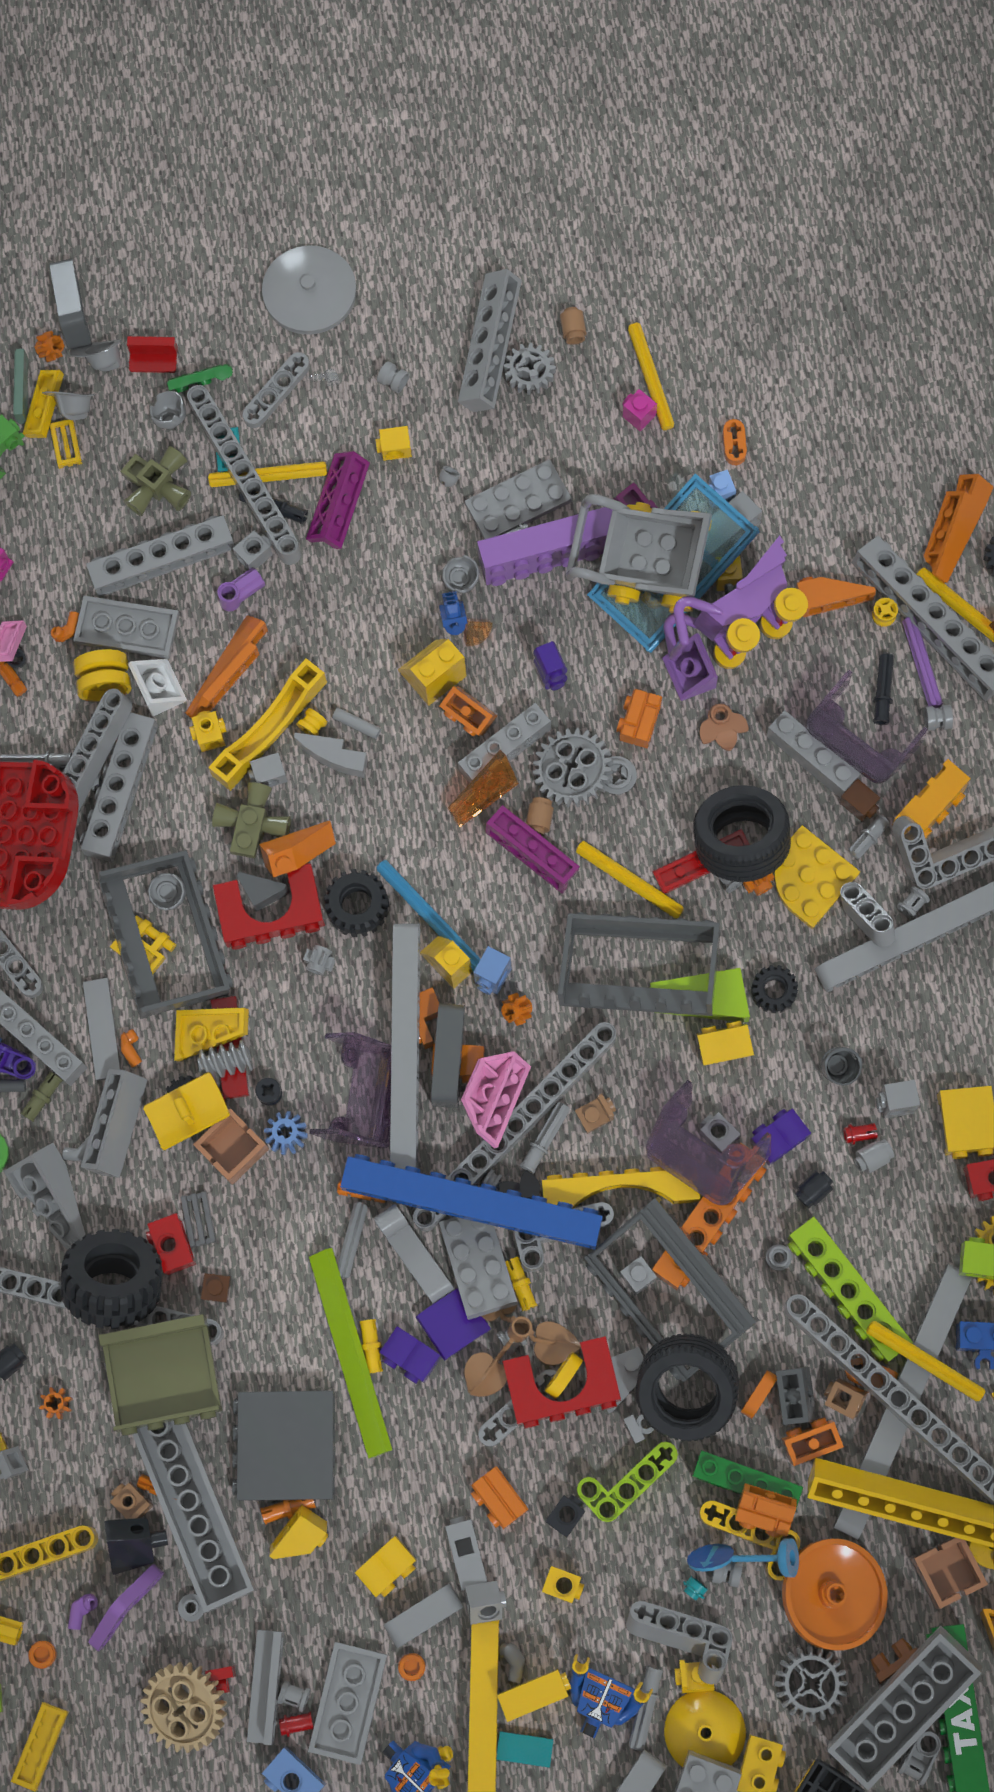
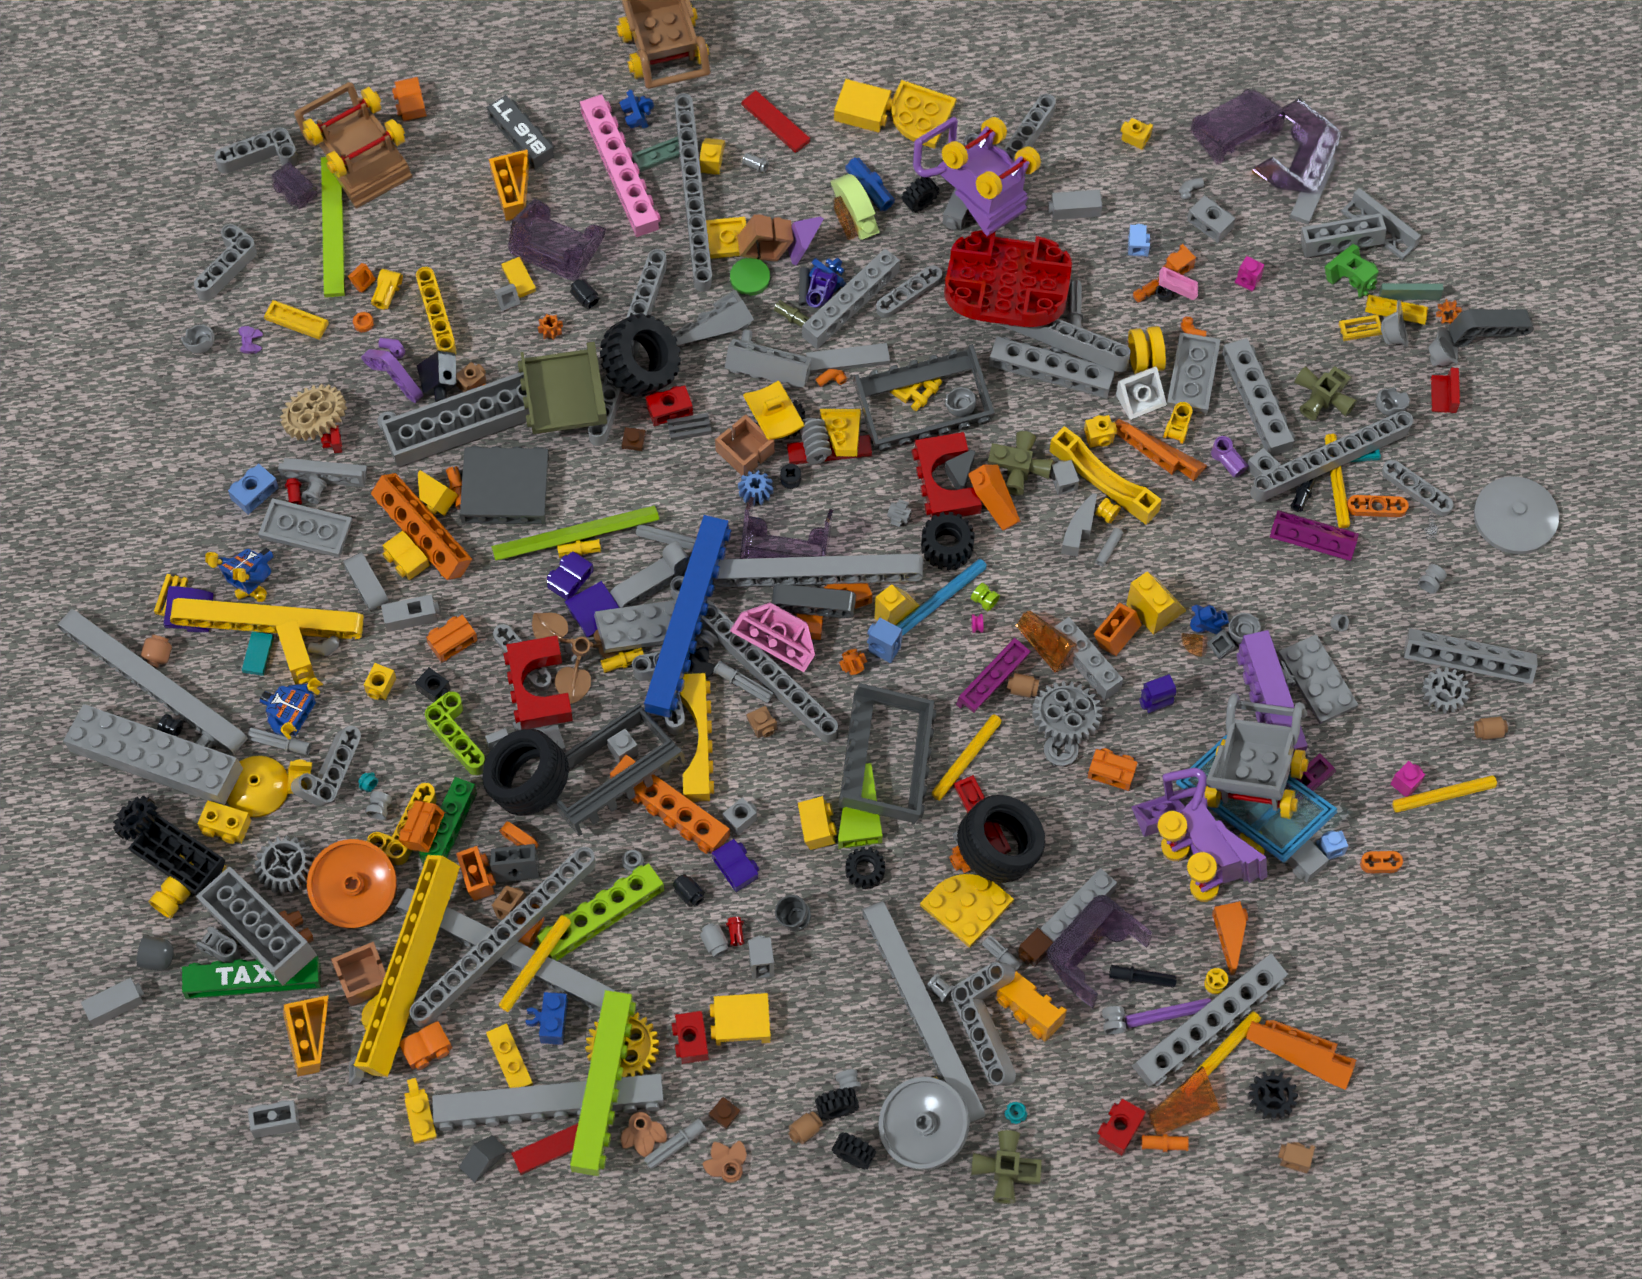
camera: 85 degrees right, 10 degrees down
green hinge [167,363,233,393] -> none
yellow brick [376,426,412,461] -> none
orange tile [398,1653,426,1681] -> none
light grey brick [465,1581,506,1625] -> none
yellow beam [545,1352,583,1399] -> none
clear purple windscreen [646,1080,771,1205] -> none
dark azure piece [687,1538,799,1577] -> none
nougat plate [700,704,749,751] -> none
light grey beam [840,882,895,947] -> none
none -> orange brick [371,473,473,580]
none -> lime wheel [970,582,1000,612]
none -> dark pink bush [971,614,984,633]
none -> yellow piece [1163,402,1192,444]
none -> dark grey slope [1207,630,1239,659]
none -> orange beam [1347,495,1409,517]

